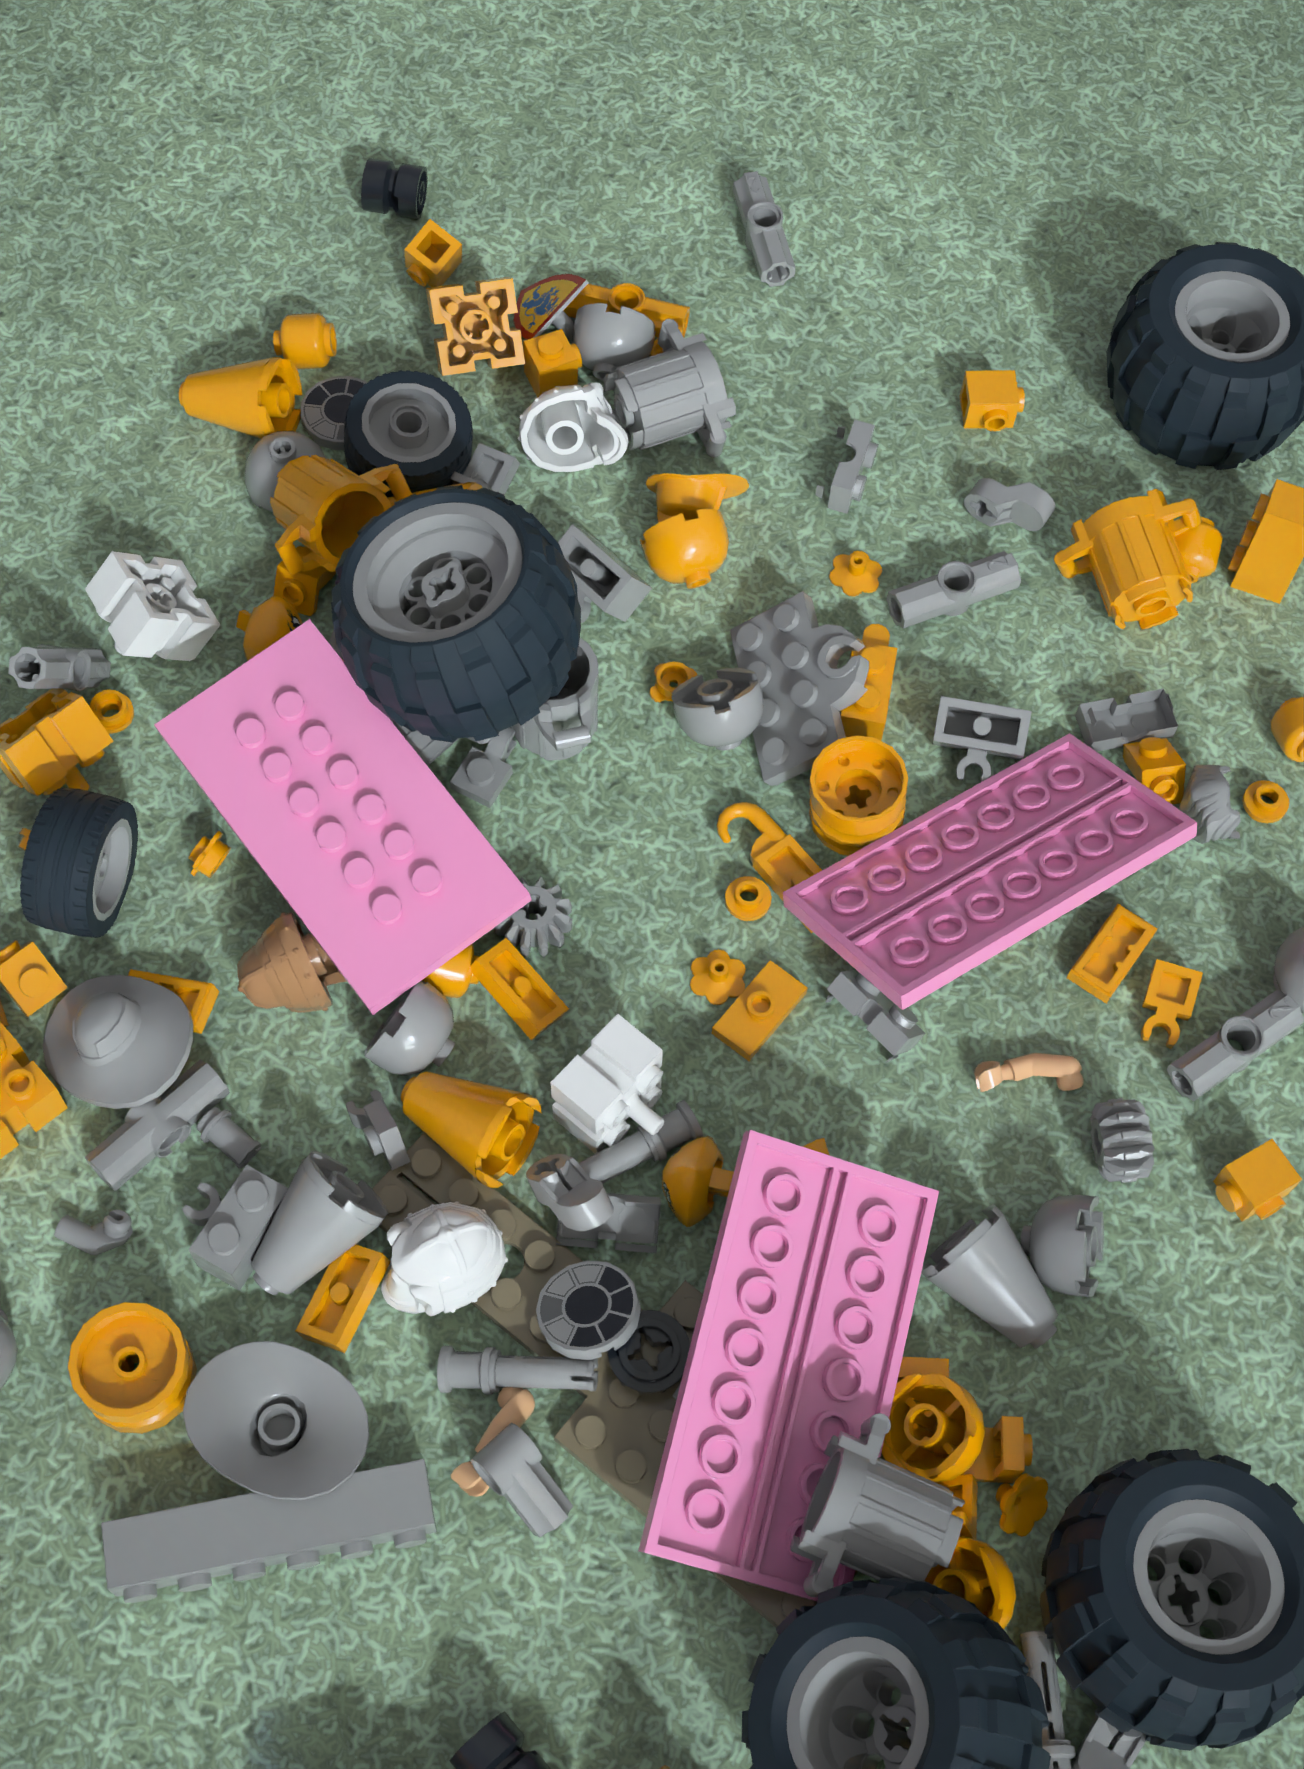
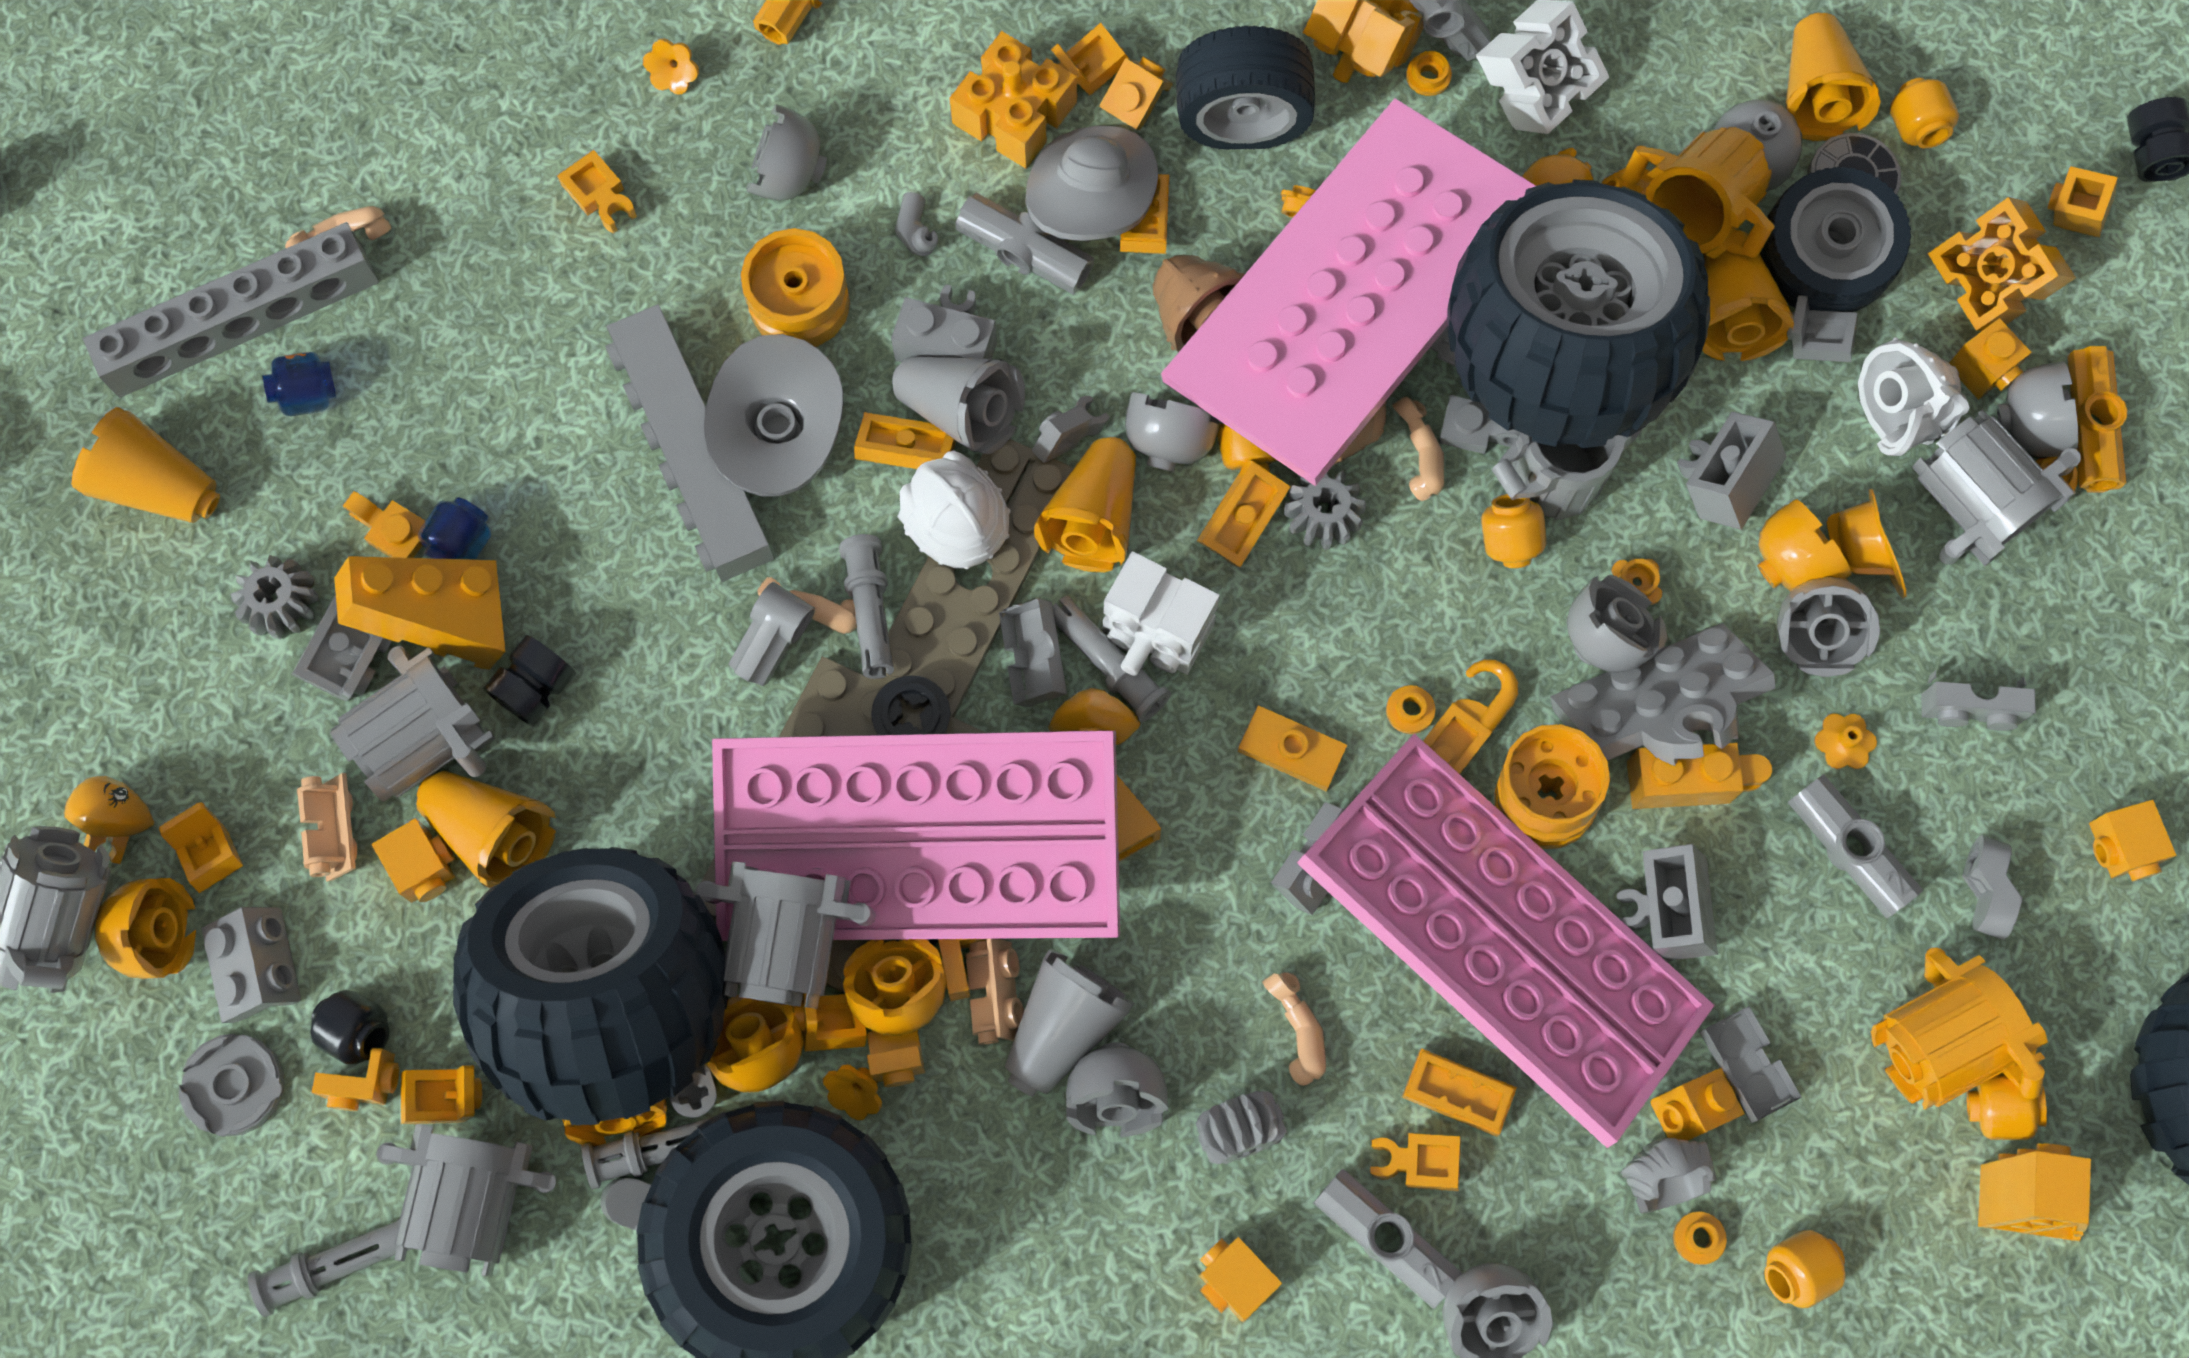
camera: 80 degrees right, 10 degrees up
light grey pin [197,1107,261,1169] -> none
shield [513,274,589,344] -> none
light grey piece [526,1154,614,1231] -> none
tile [536,1260,641,1360] -> none
light orange plant [690,949,746,1005] -> none
none -> light nougat hinge [965,939,1024,1045]
none -> light nougat arm [1392,397,1444,501]
none -> light orange head [1481,494,1547,568]
none -> light grey cylinder [1777,576,1880,677]

